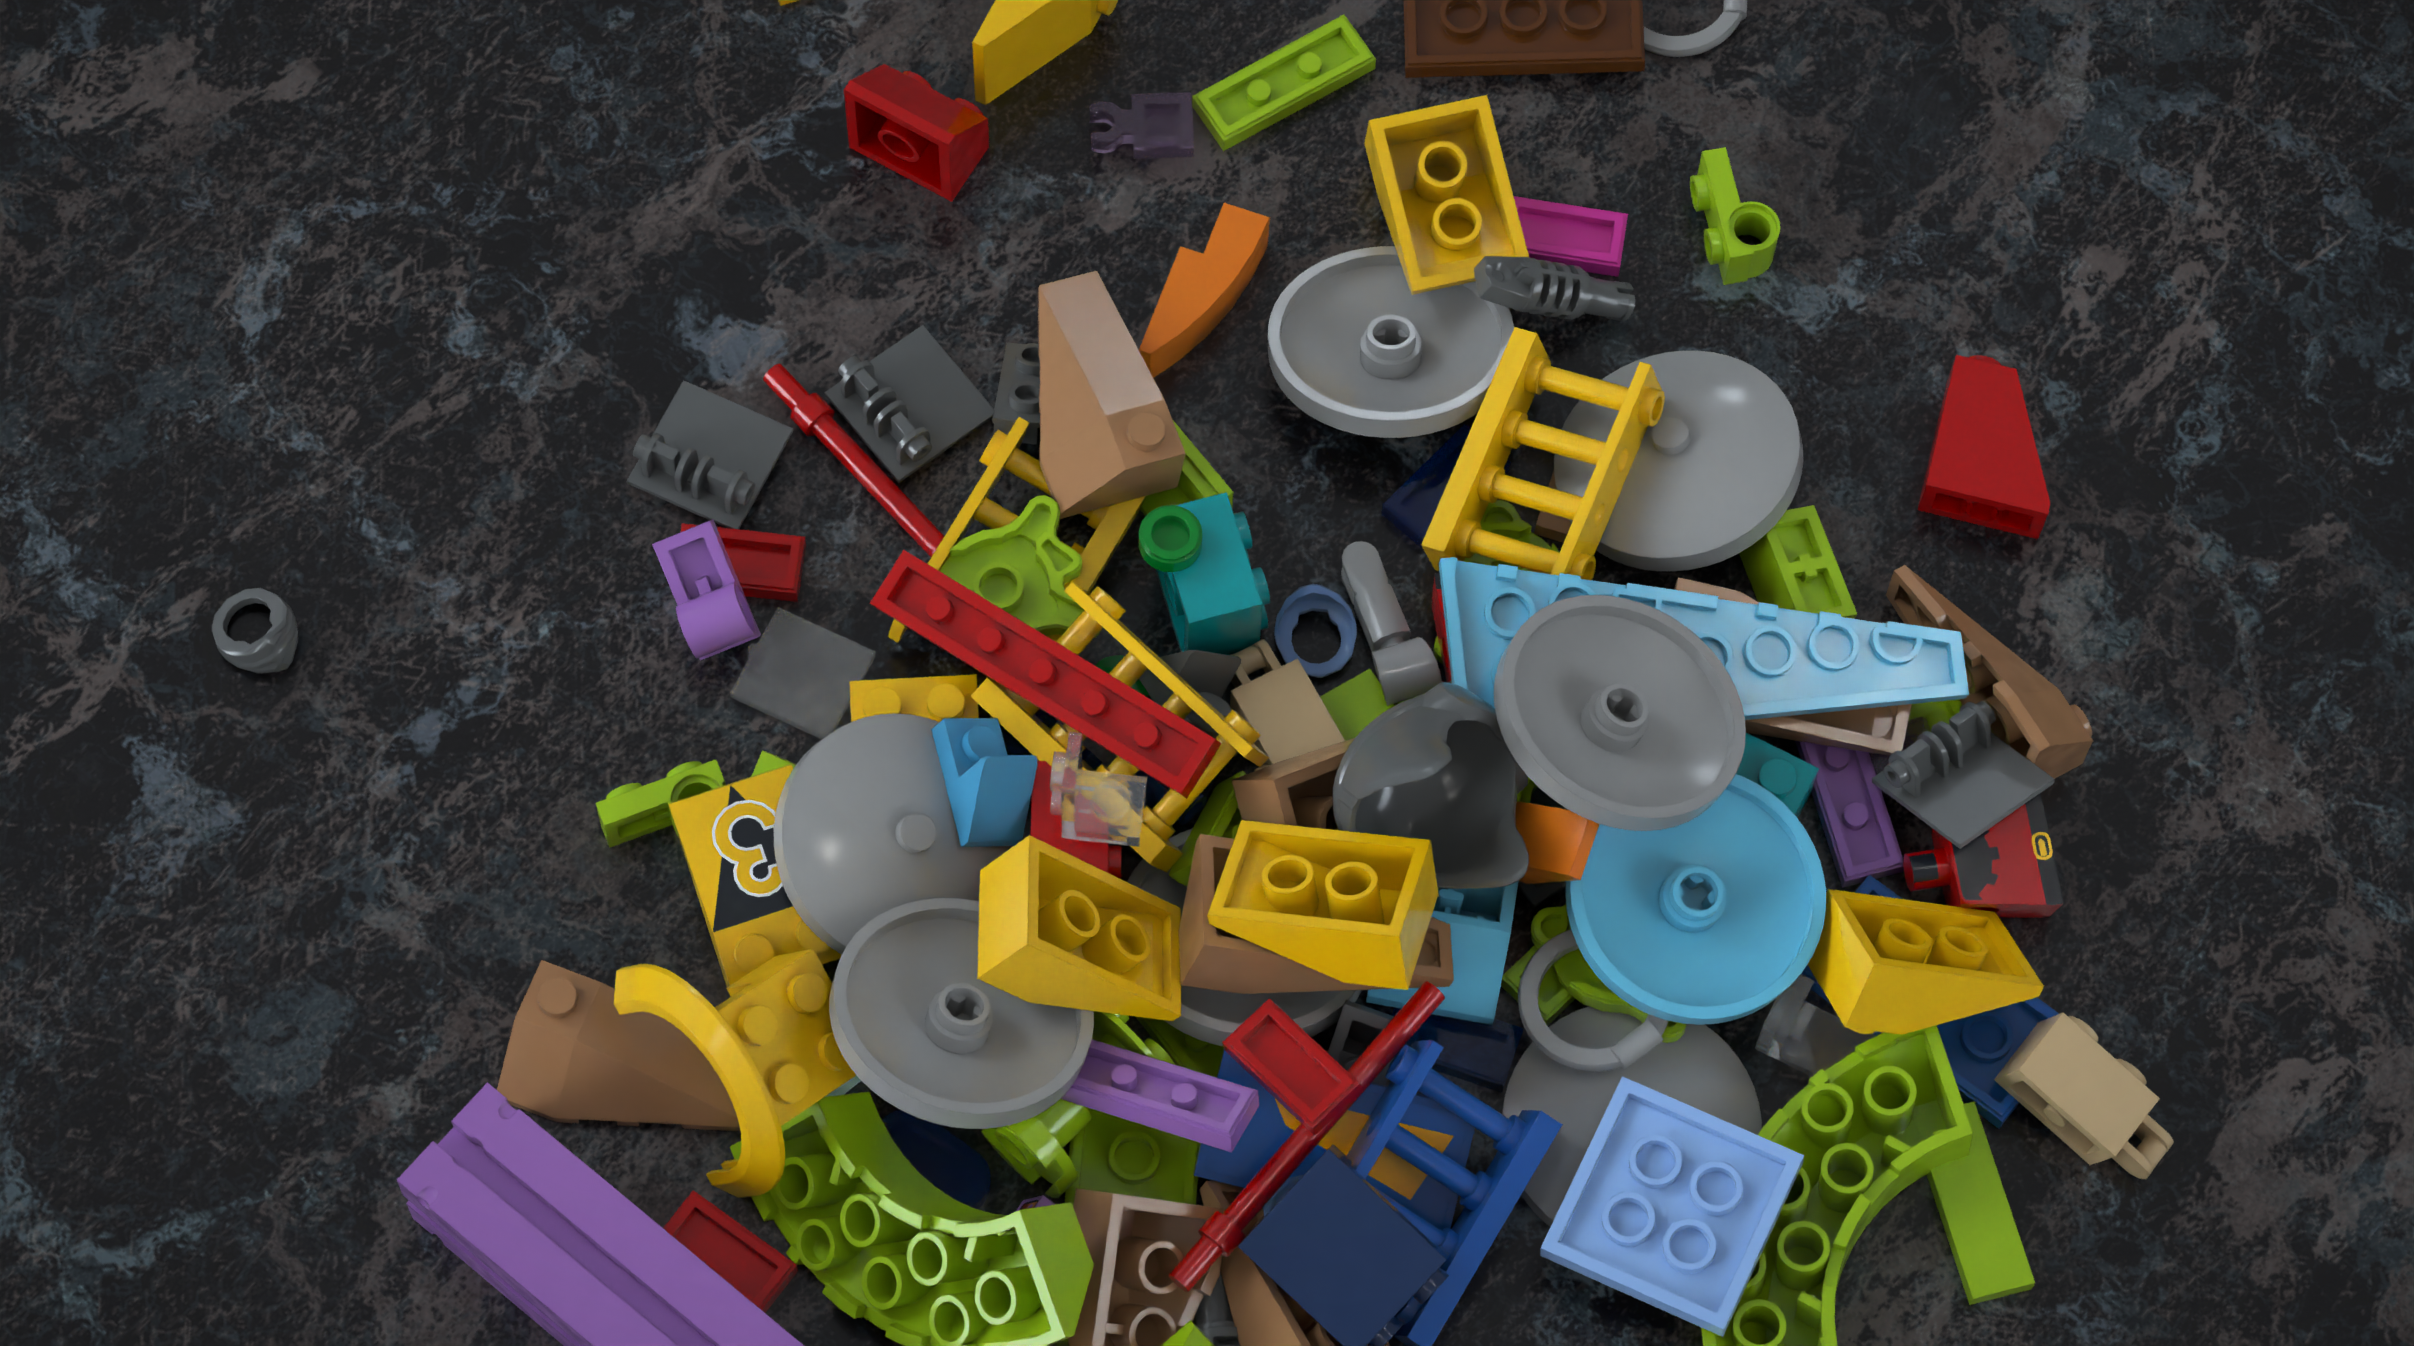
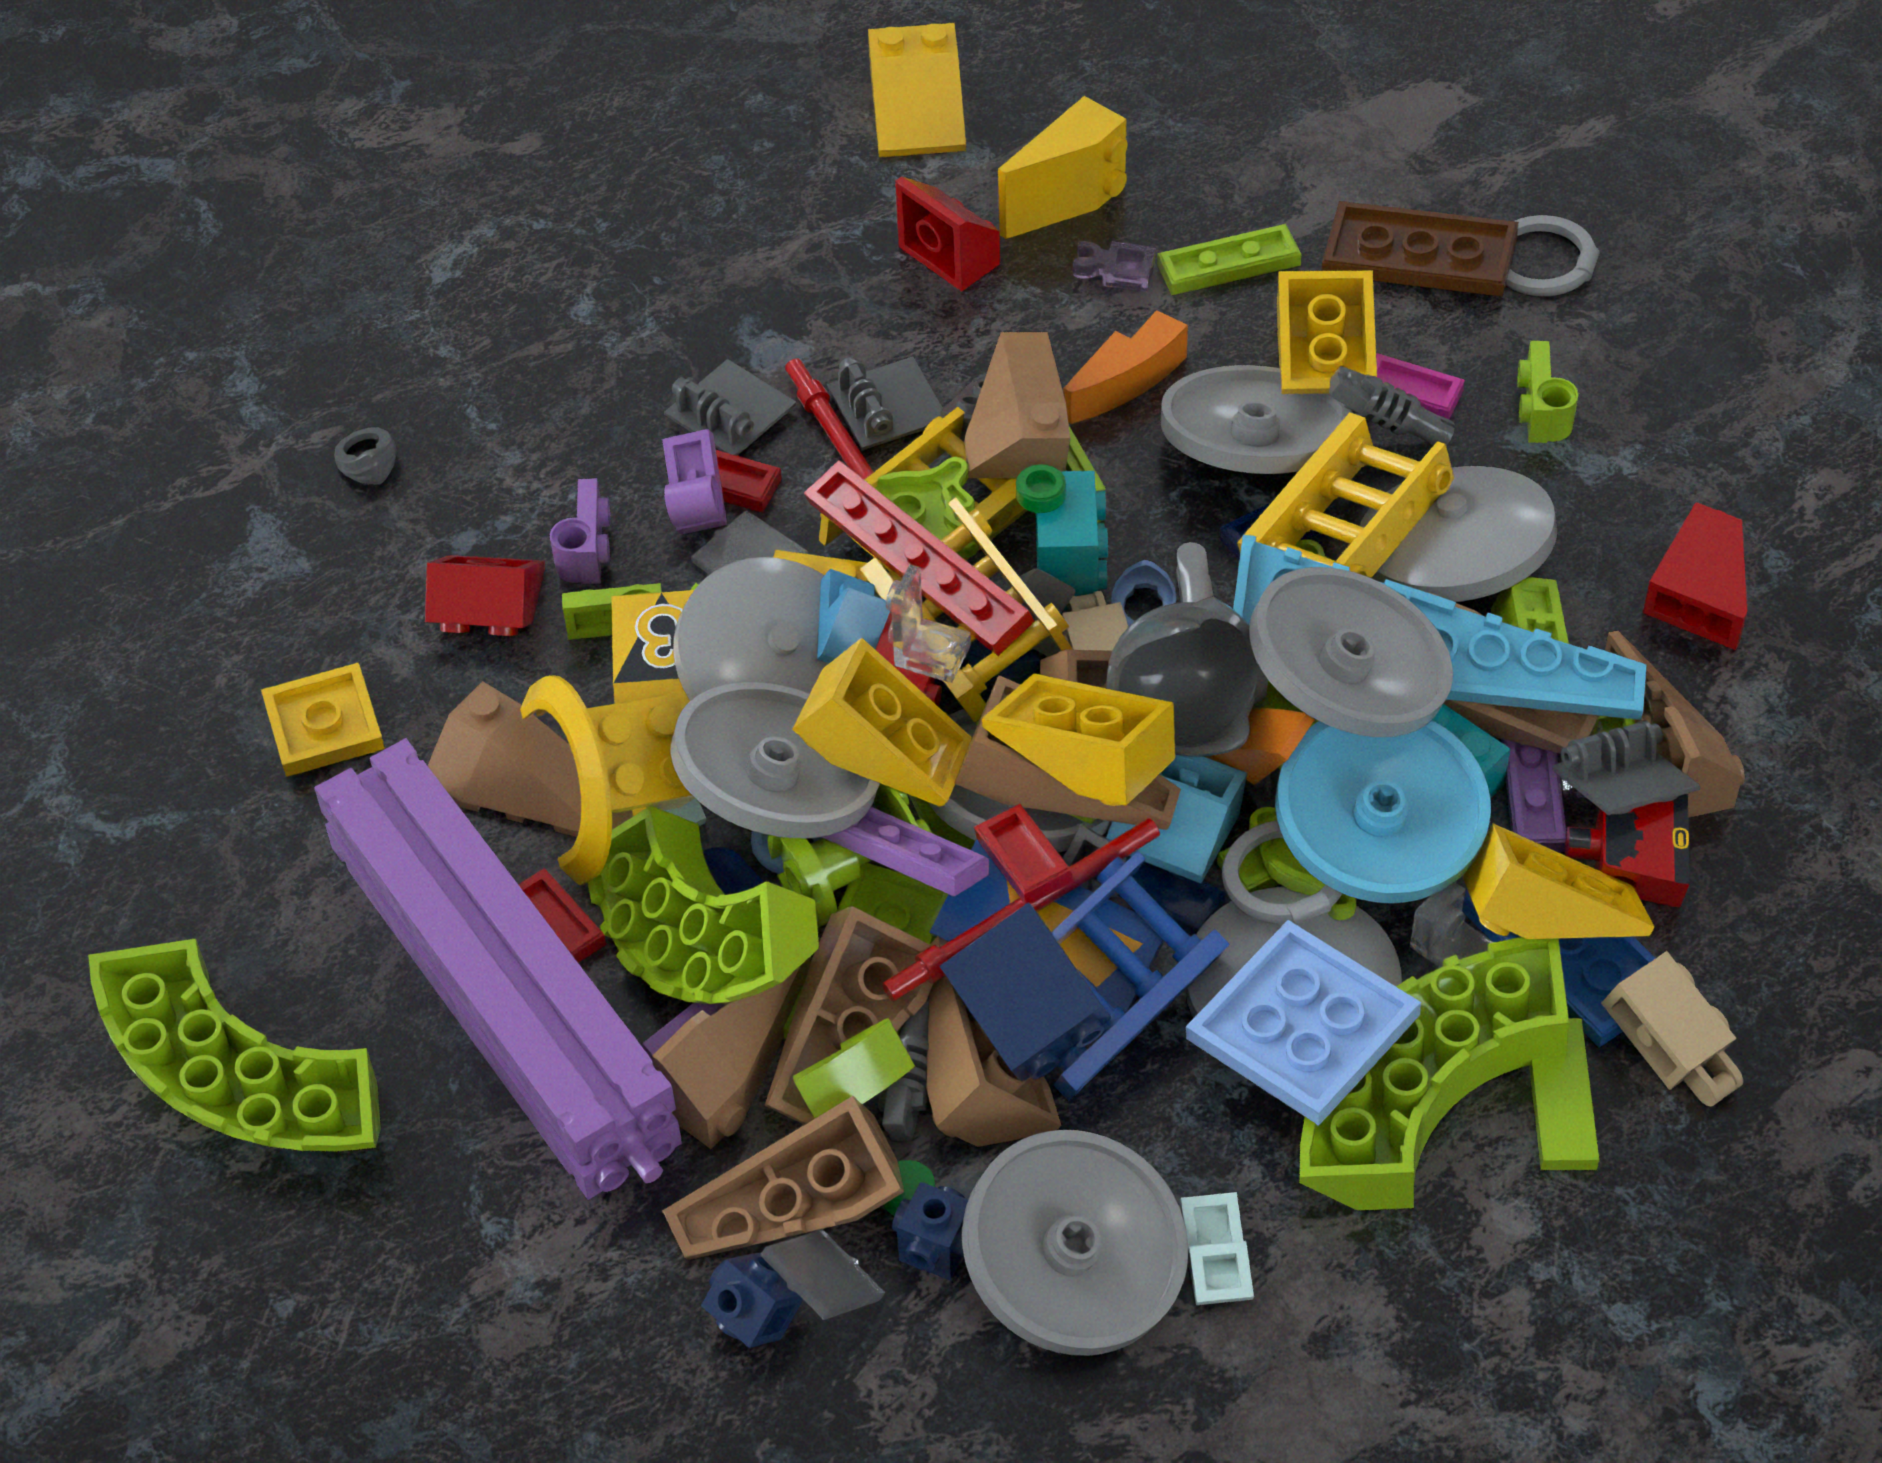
camera: 20 degrees right, 15 degrees down
none -> yellow plate [261,662,385,777]
none -> red slope [425,555,545,636]
none -> medium lavender plate [550,478,611,584]

